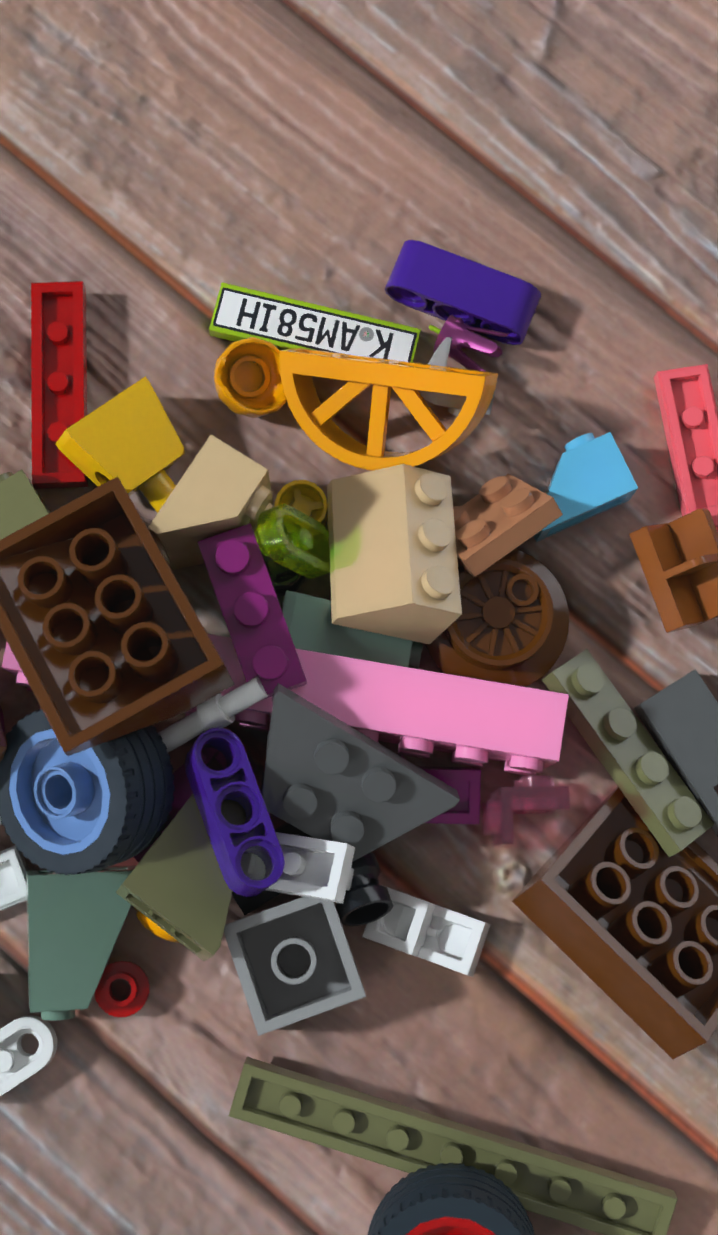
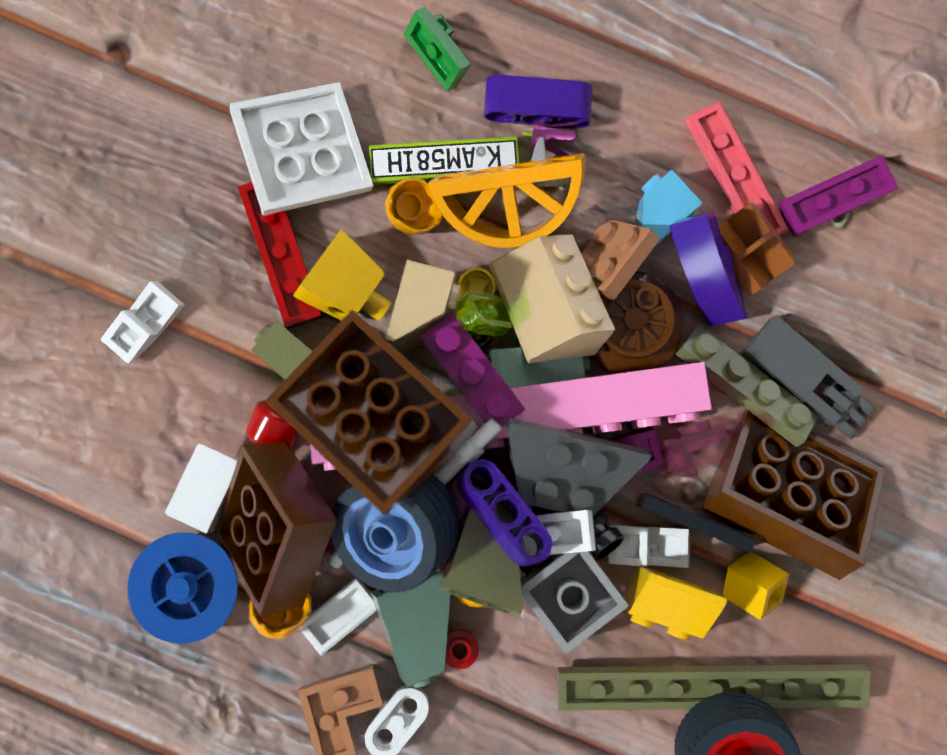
camera: 20 degrees left, 5 degrees up
none -> white plate [230,82,373,216]
none -> green hinge [403,7,471,92]
none -> yellow slope [625,566,727,641]
none -> black tile [636,493,756,553]
none -> dark purple slope [669,210,748,327]
none -> yellow panel [723,552,789,620]

